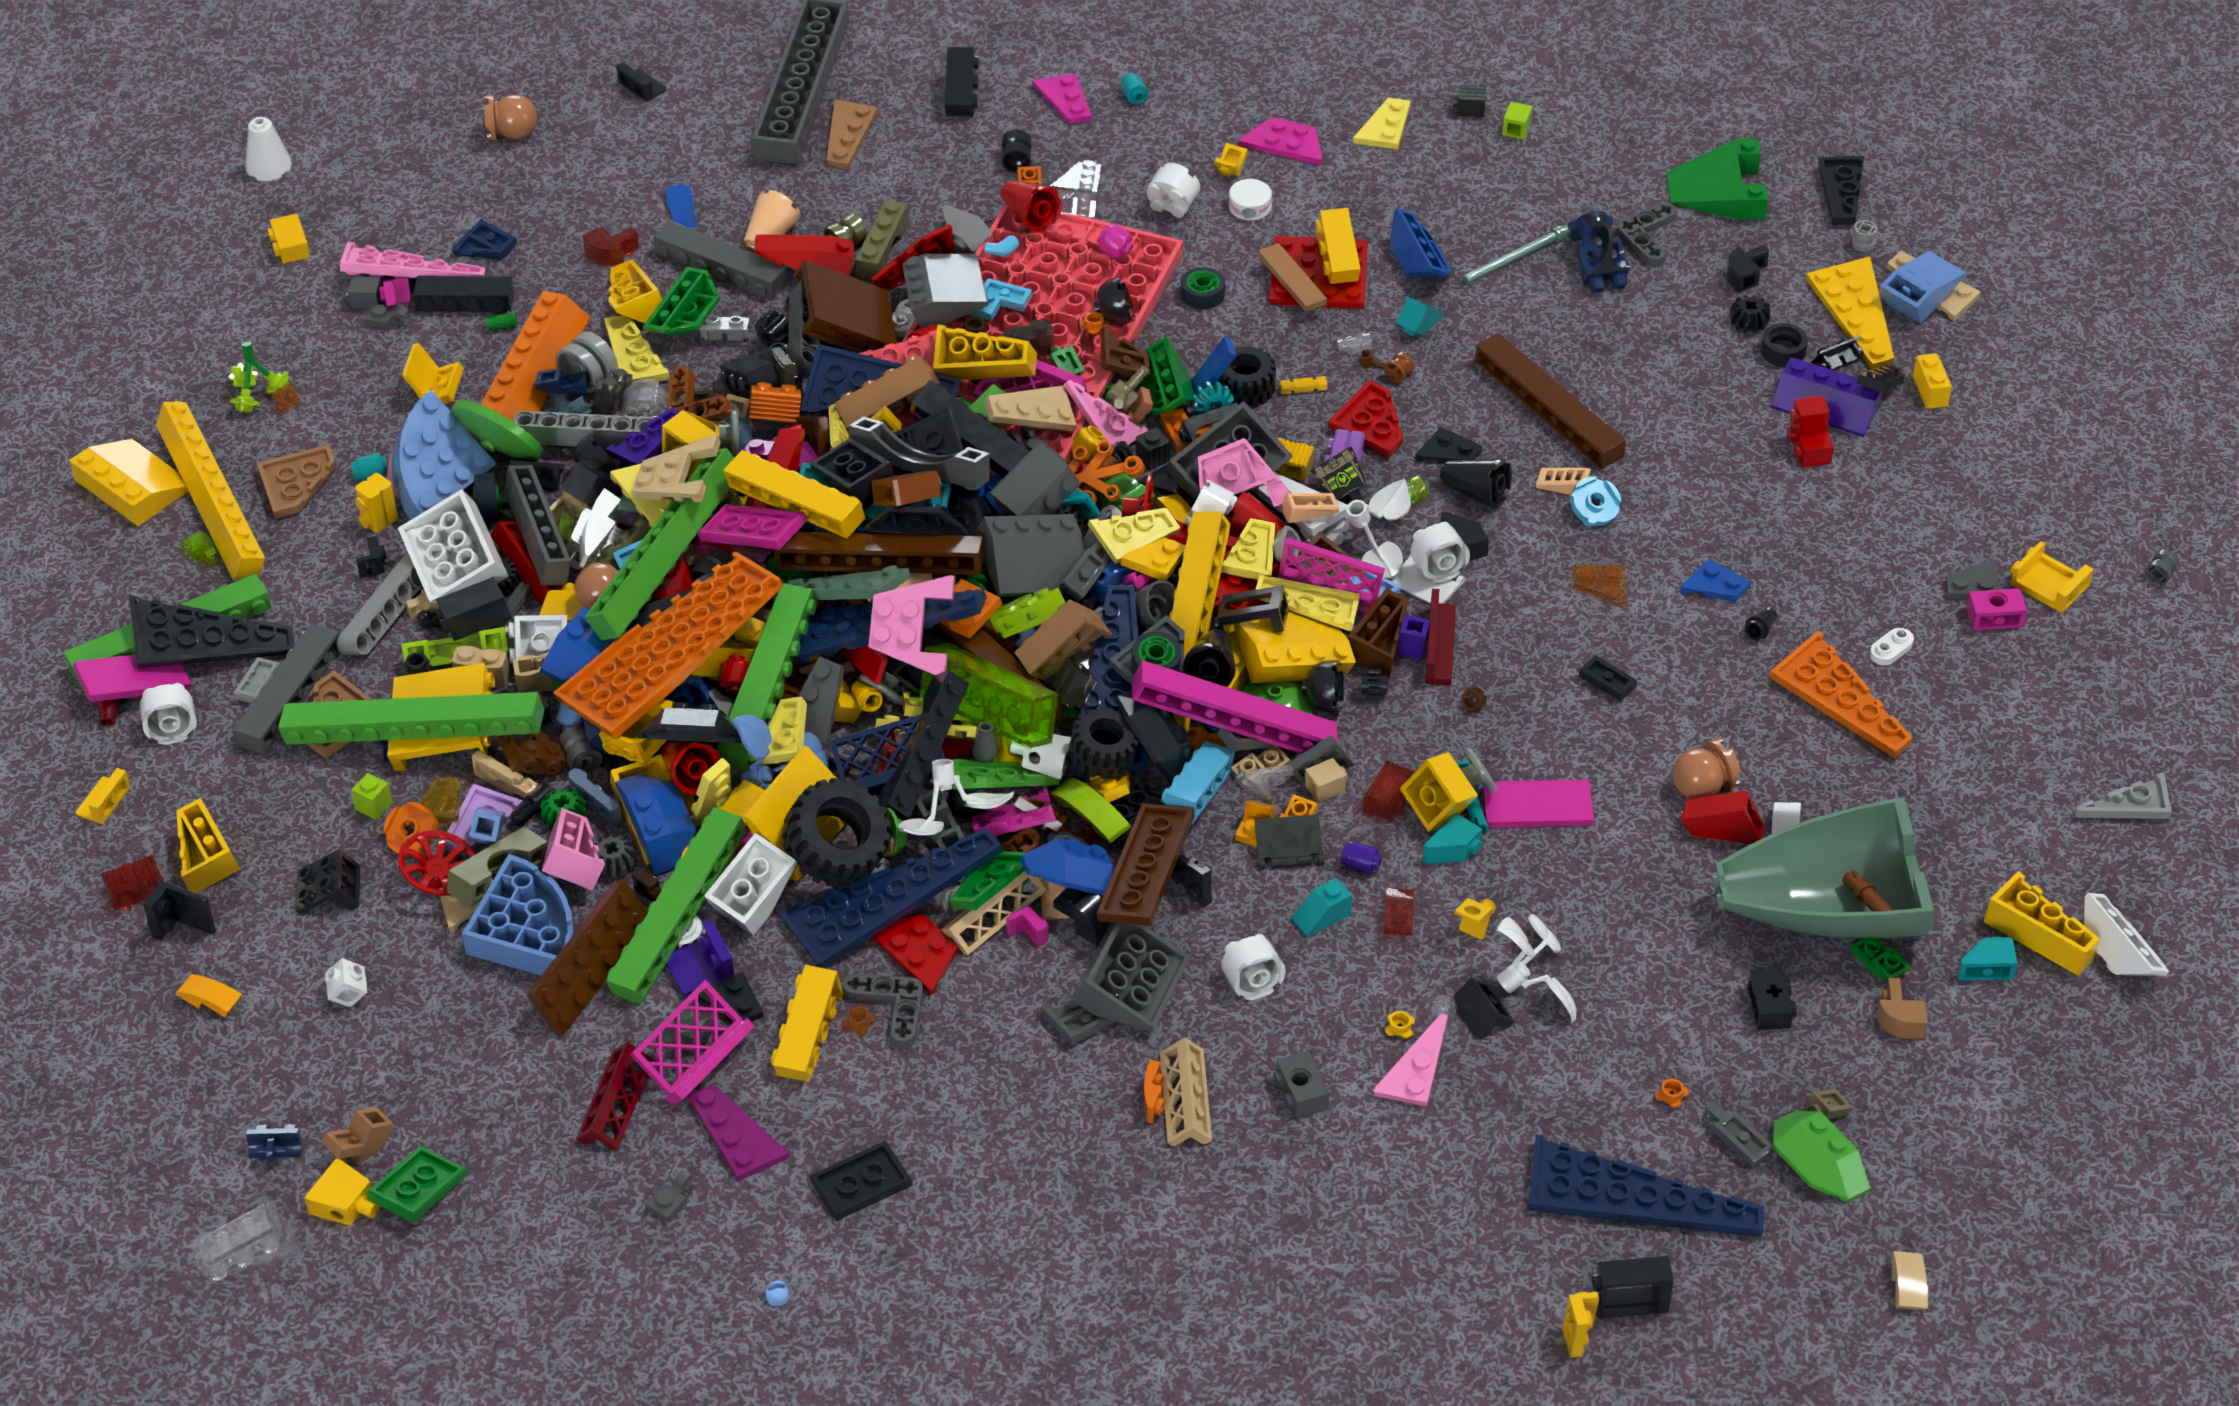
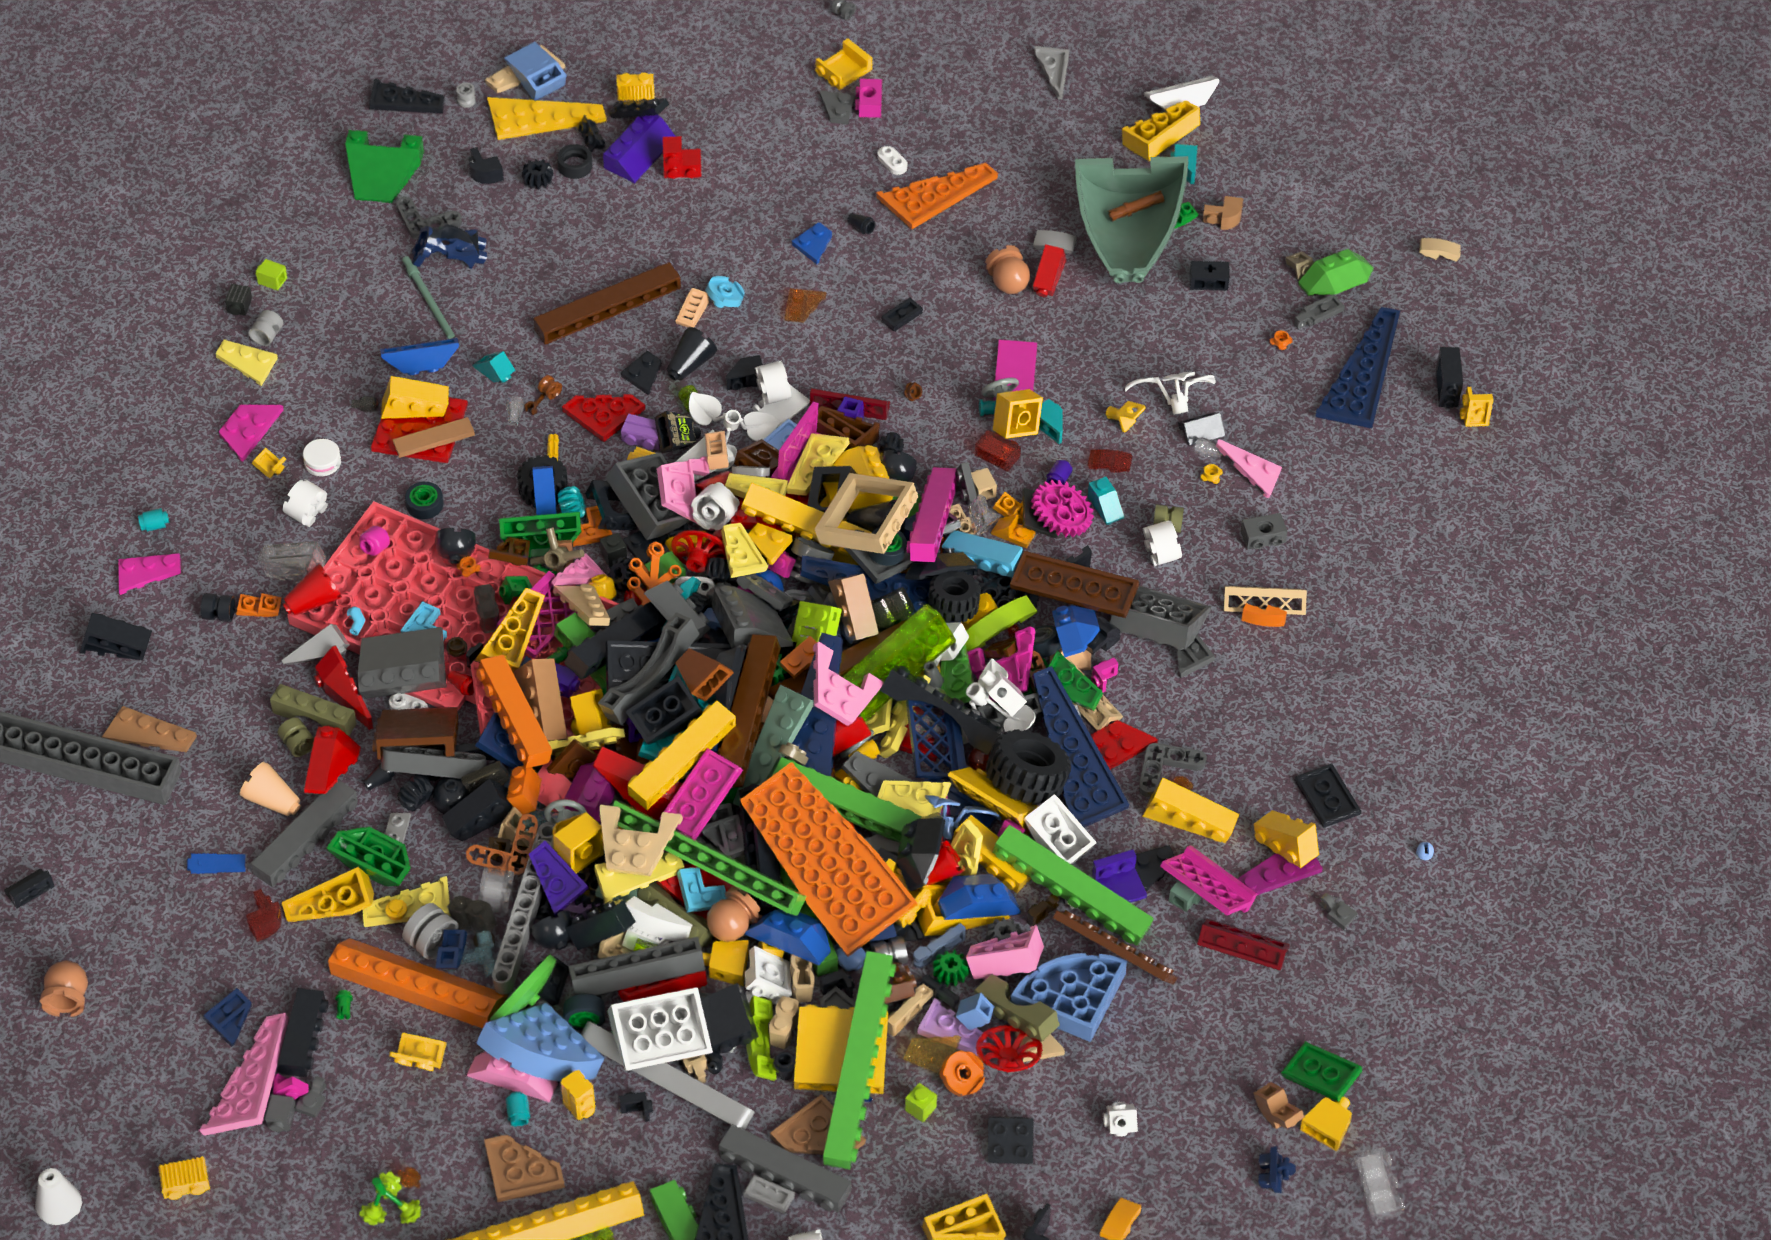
camera: 85 degrees left, 5 degrees up
none -> light grey wheel [248,310,283,347]
none -> yellow plate [385,899,407,920]
none -> orange brick [476,655,552,768]
none -> dark tan plate [778,742,809,766]
none -> tan window [815,473,918,554]
none -> white torso [979,669,1027,716]
none -> dark pink gear [1031,480,1094,538]
none -> olive wheel [1153,504,1184,533]
none -> yellow wedge [1254,810,1319,868]

